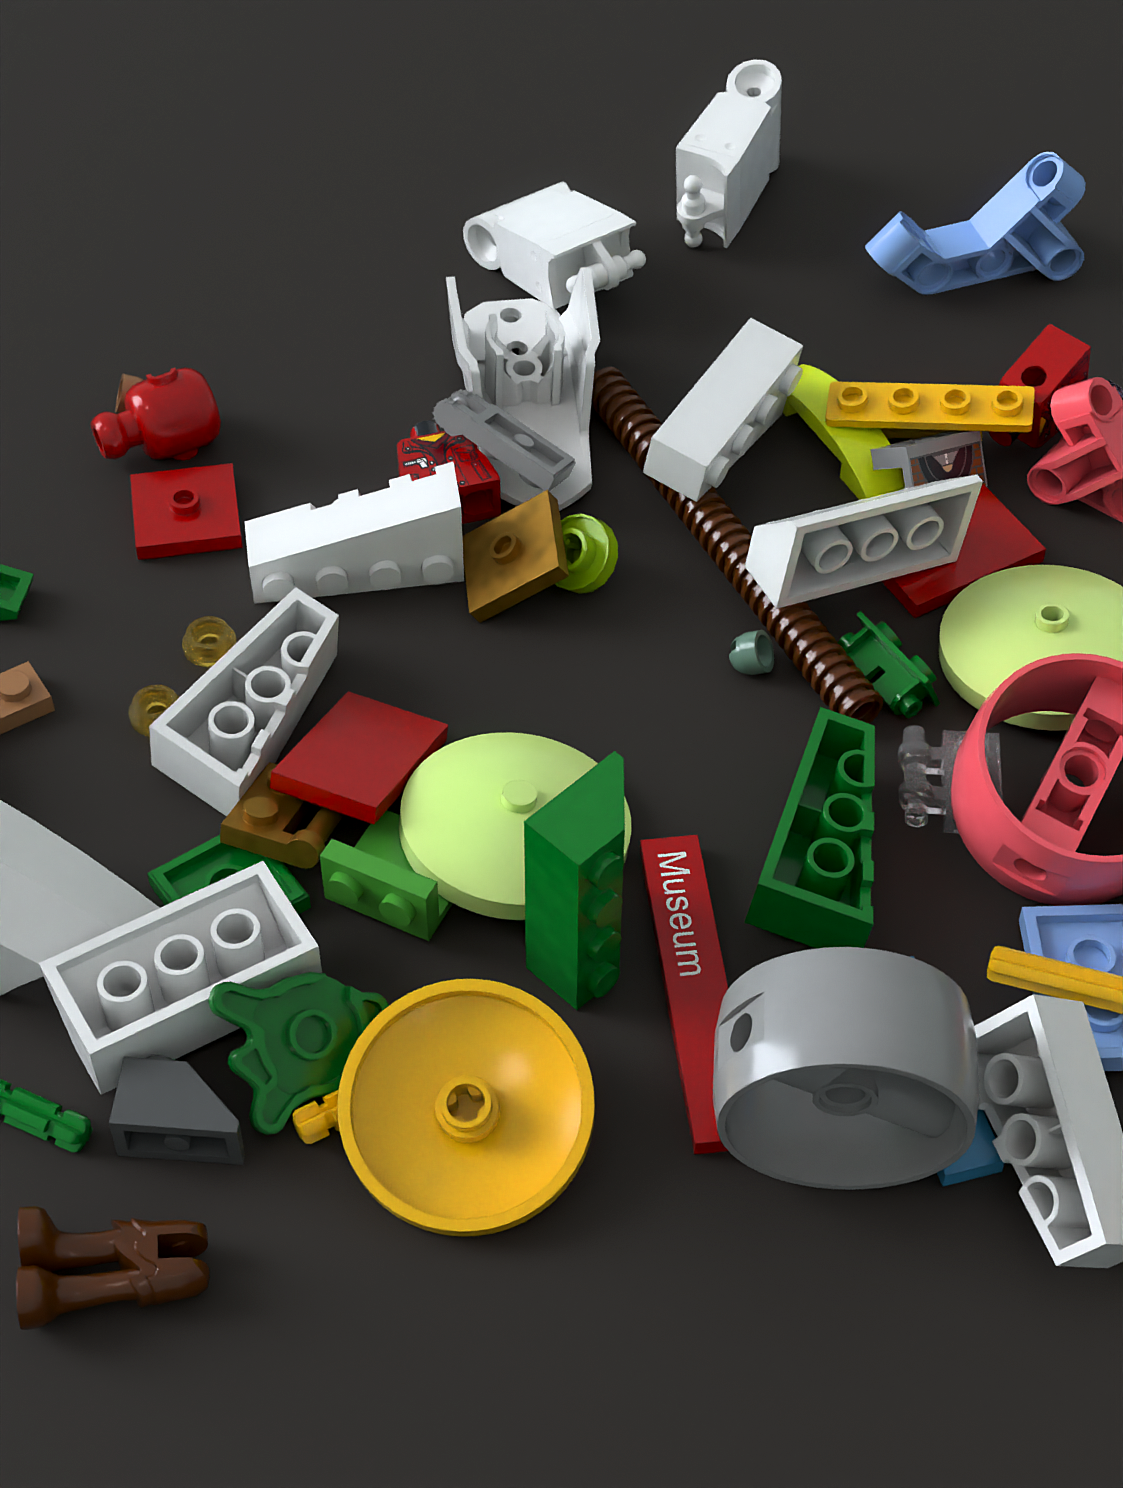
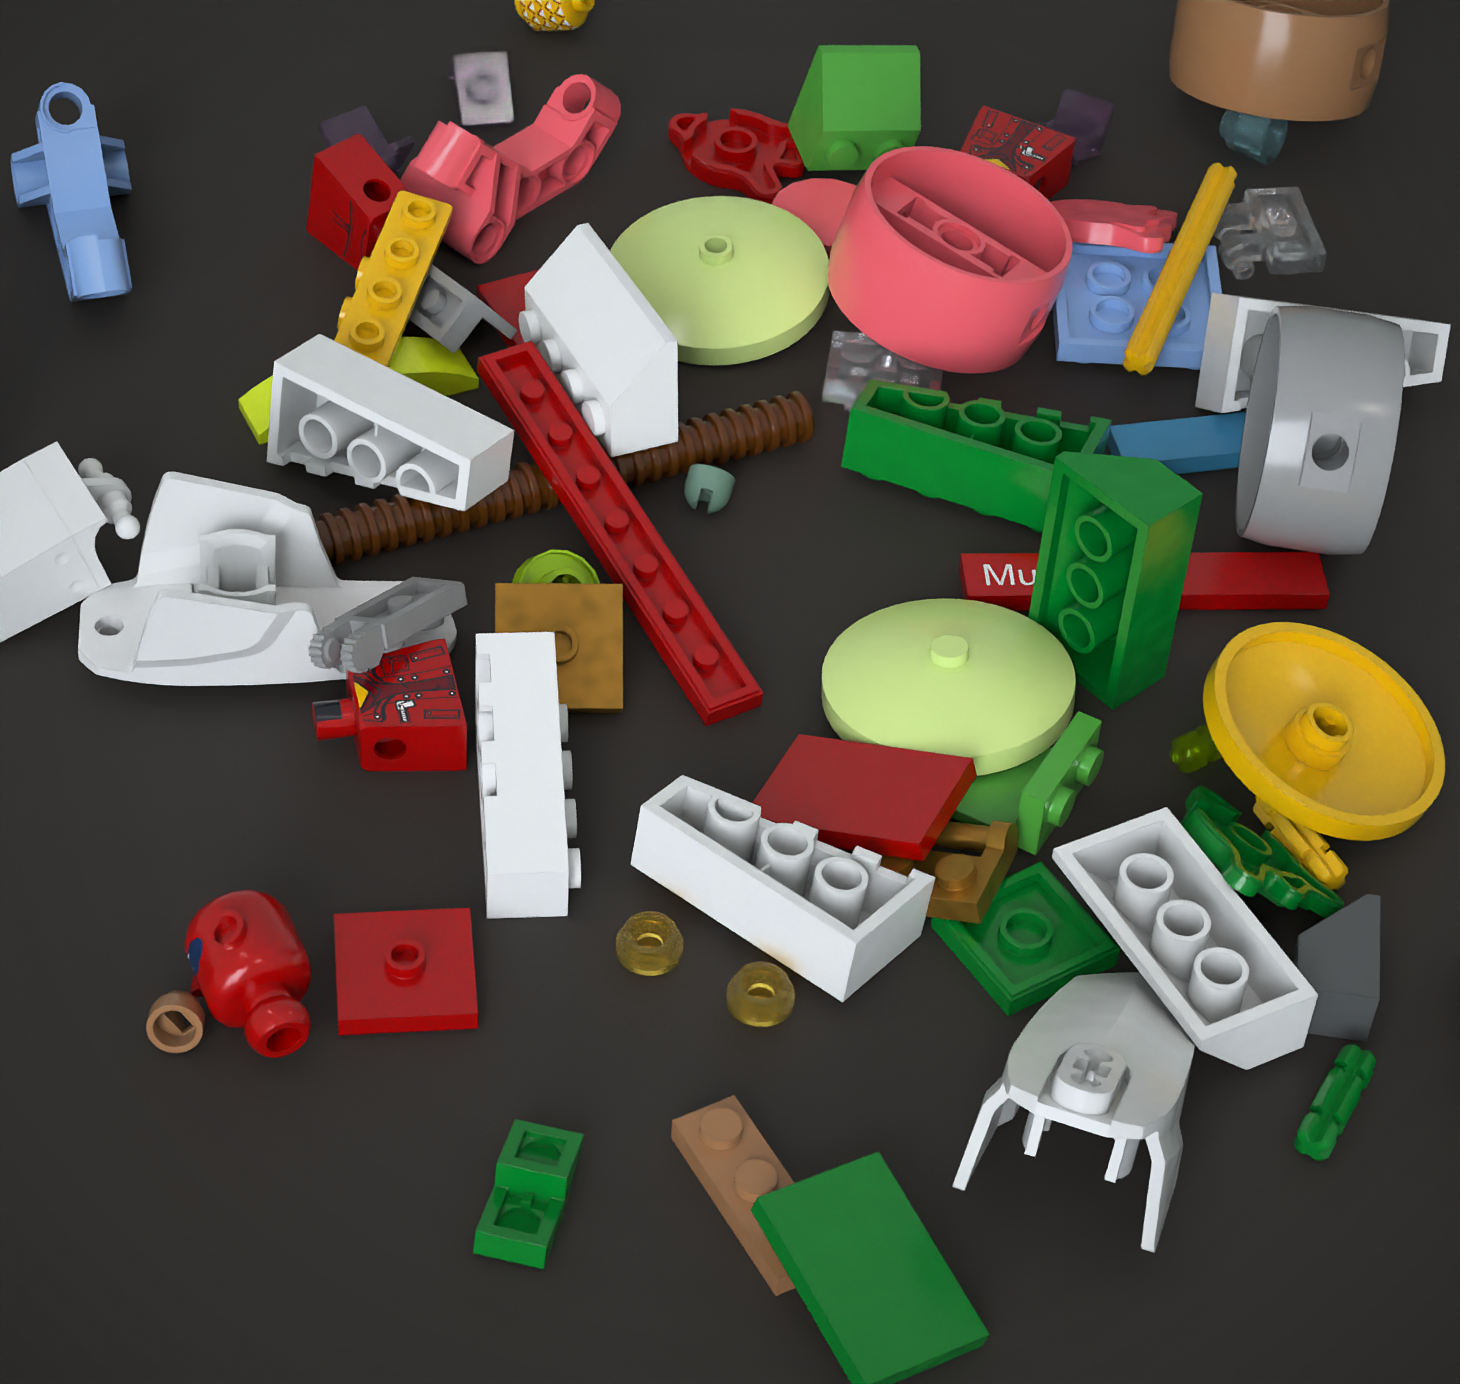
camera: 90 degrees left, 5 degrees down
green hinge [838,611,940,718] -> none
none -> red tile [477,340,764,726]

